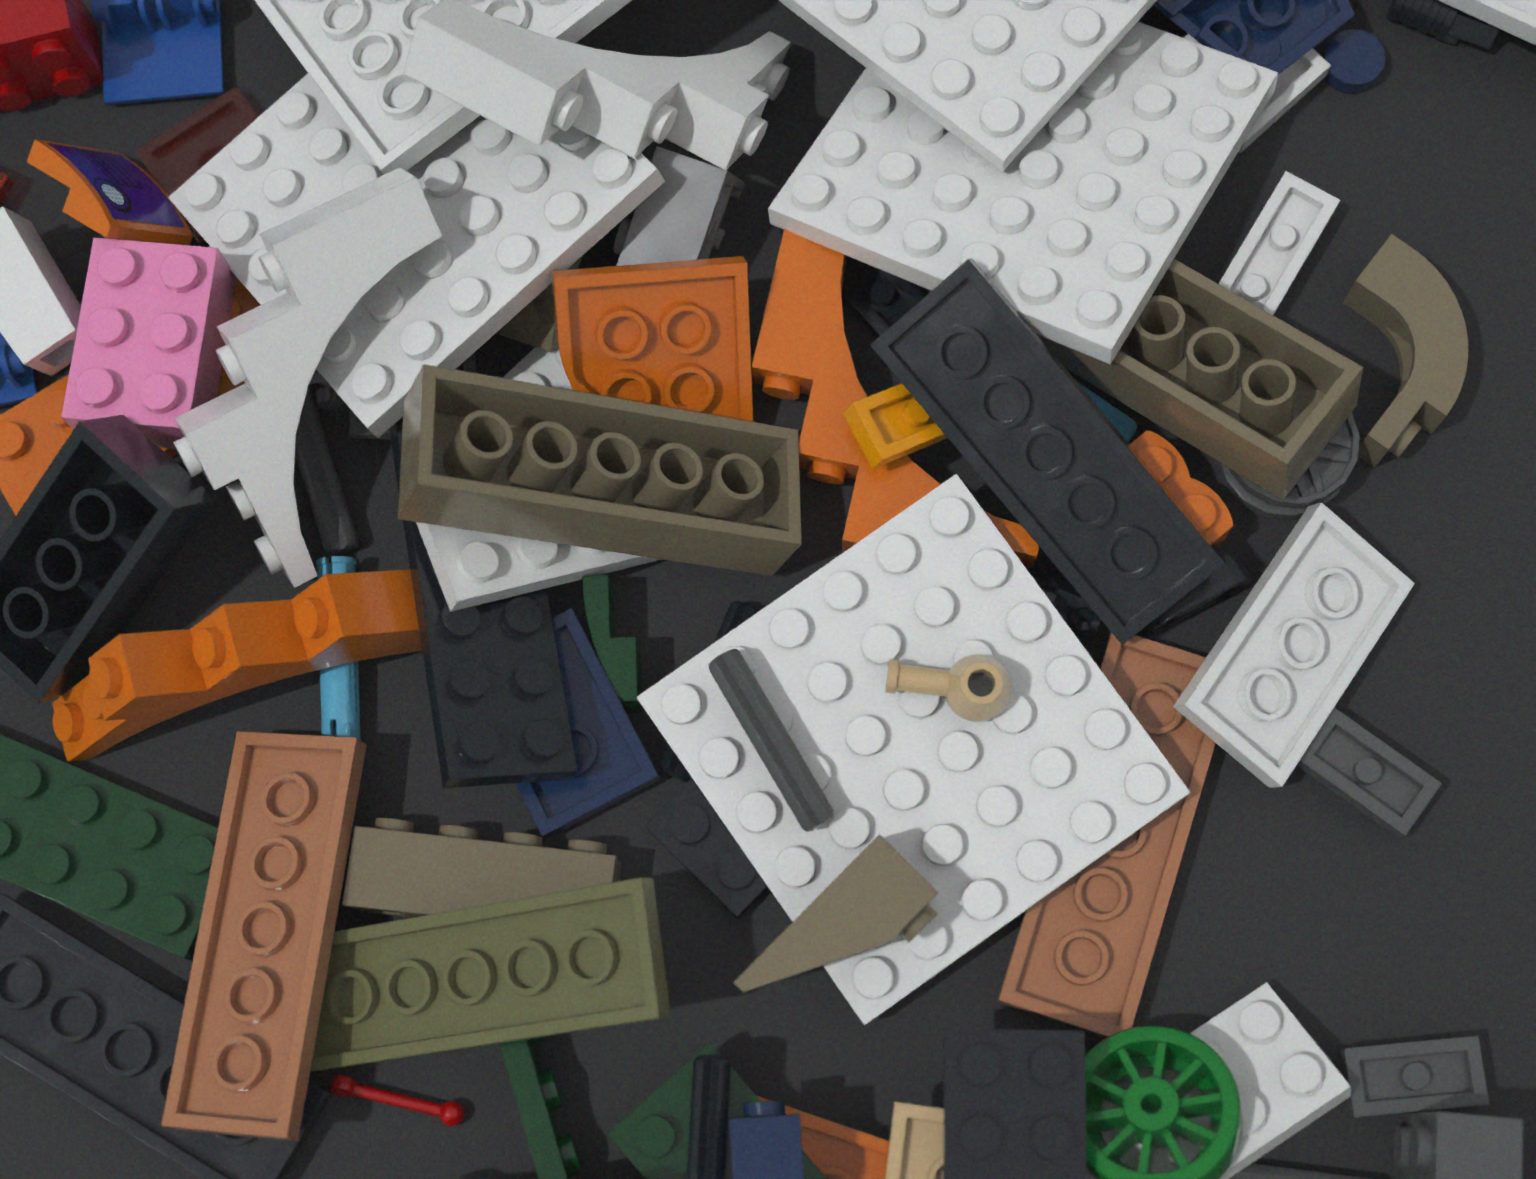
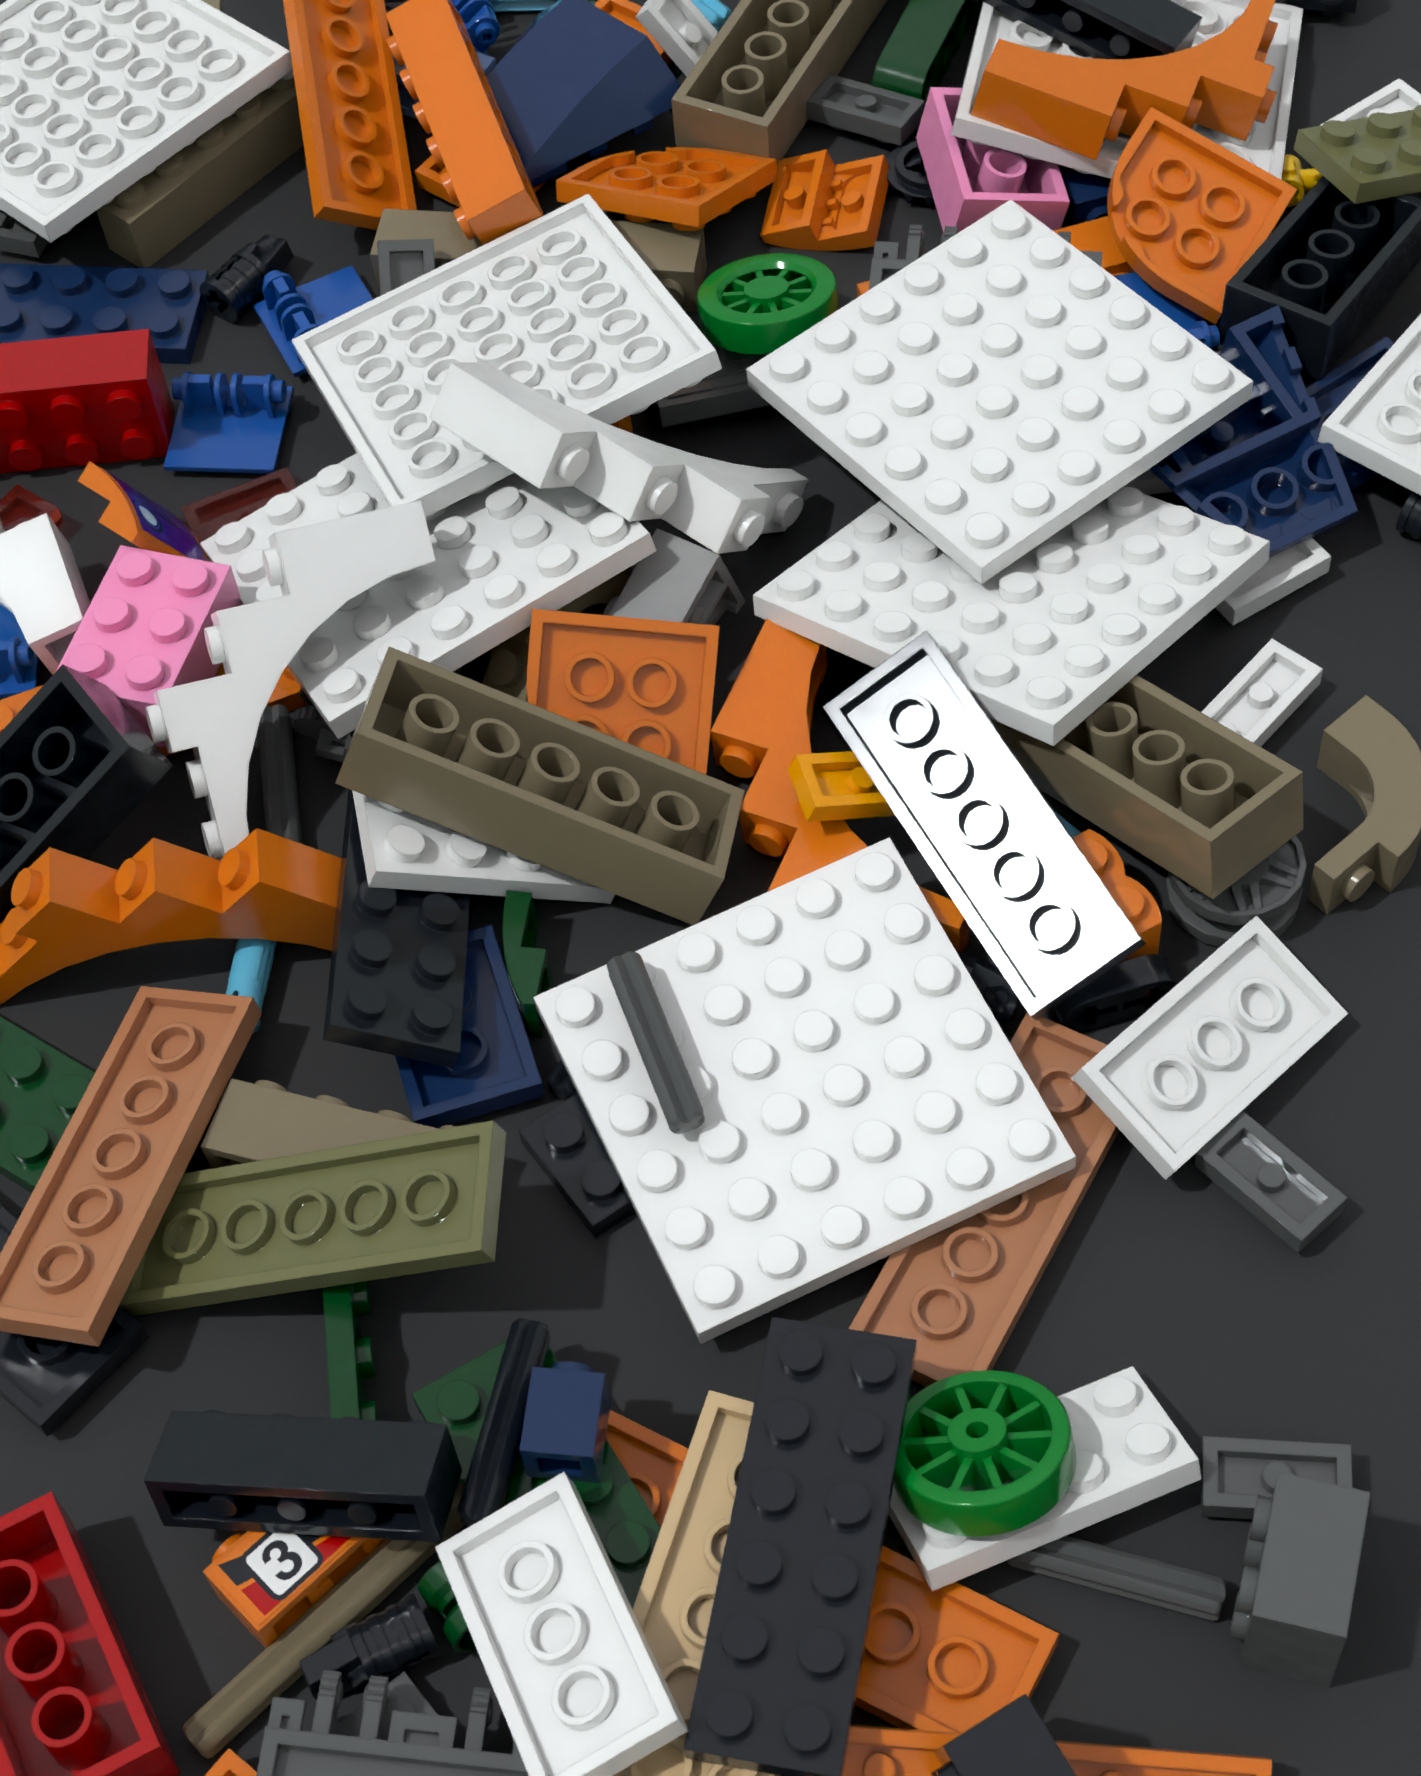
camera: 10 degrees right, 20 degrees down
red hinge [329,1075,465,1127] -> none
dark tan slope [733,834,938,992] -> none
tan bar [885,654,1012,722] -> none
dark blue tile [1322,29,1386,94] -> none

